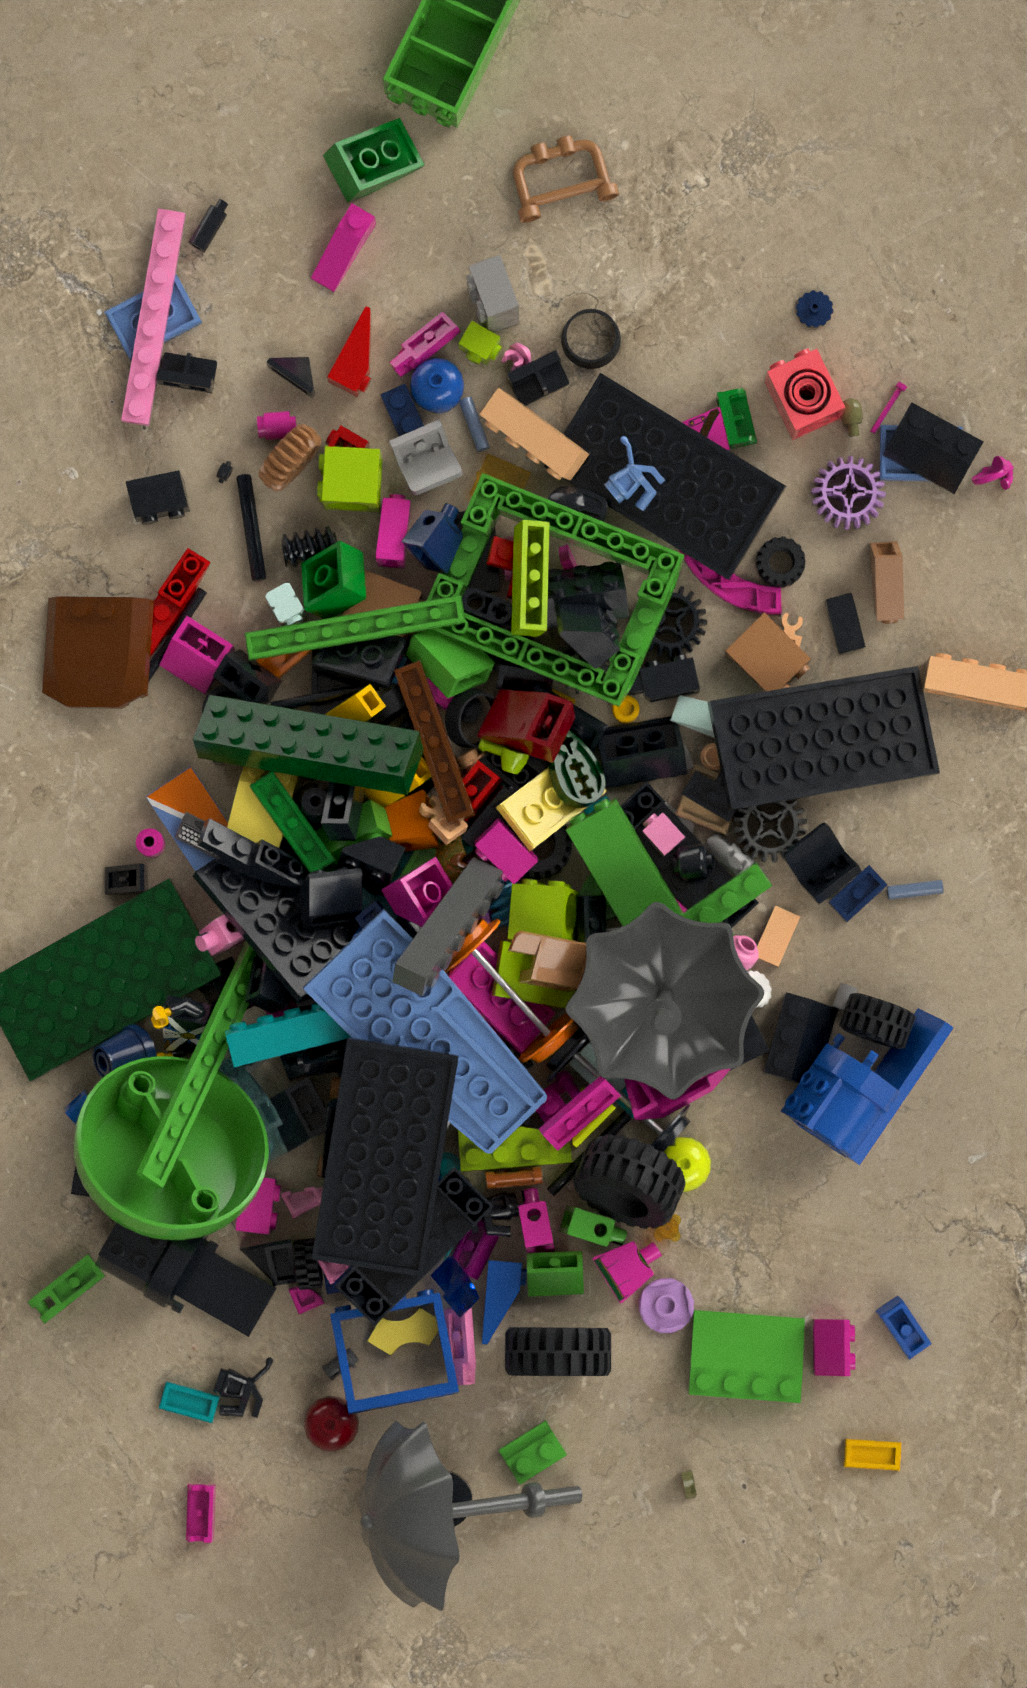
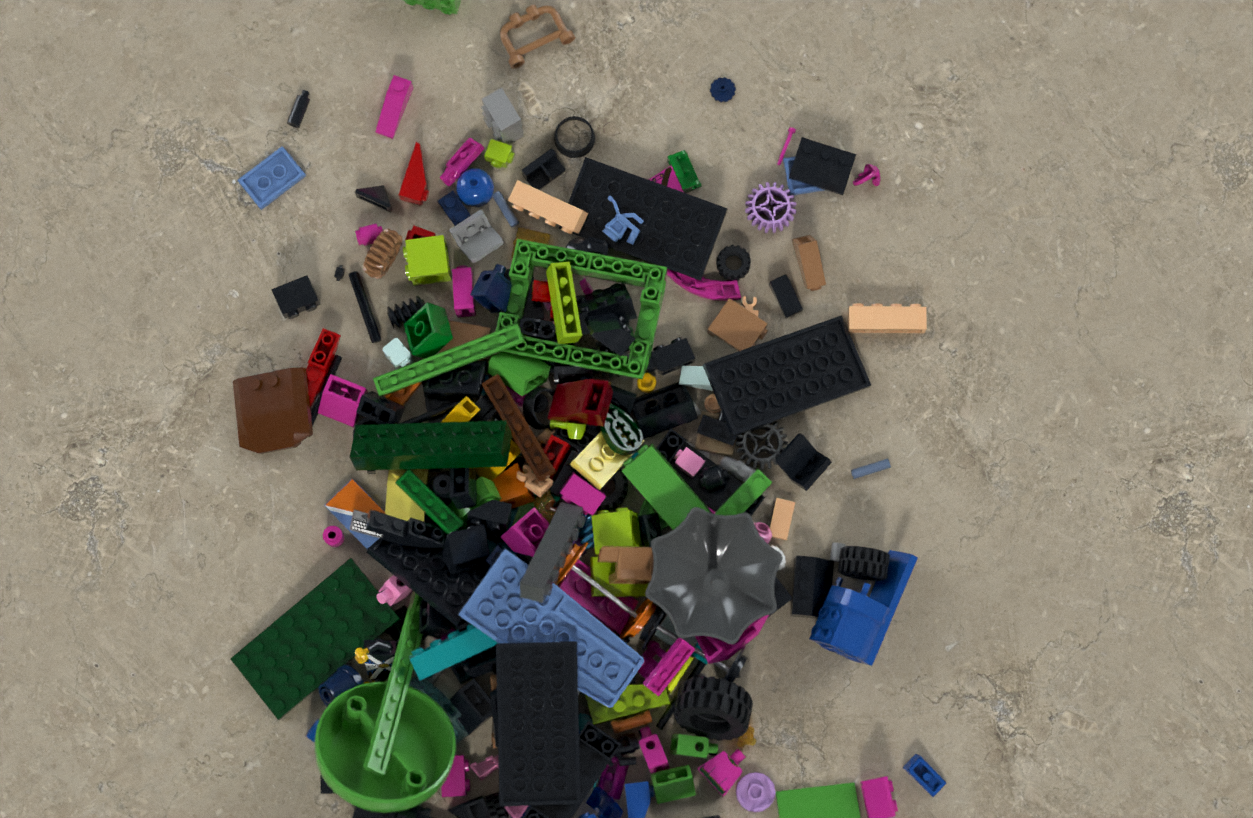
camera: 15 degrees left, 5 degrees down
black slope [105,863,148,895] -> none
bright pink plate [121,208,186,426] -> none
black panel [157,352,218,393] -> none
green slope [323,118,425,203] -> none
bright pink plate [501,343,531,371] -> none
black gear [648,586,707,659] -> none
neon yellow cylinder [664,1137,711,1192] -> none
coral brick [765,348,845,441] -> none
dark blue plate [828,865,887,923] -> none
olive cylinder [841,398,863,437] -> none

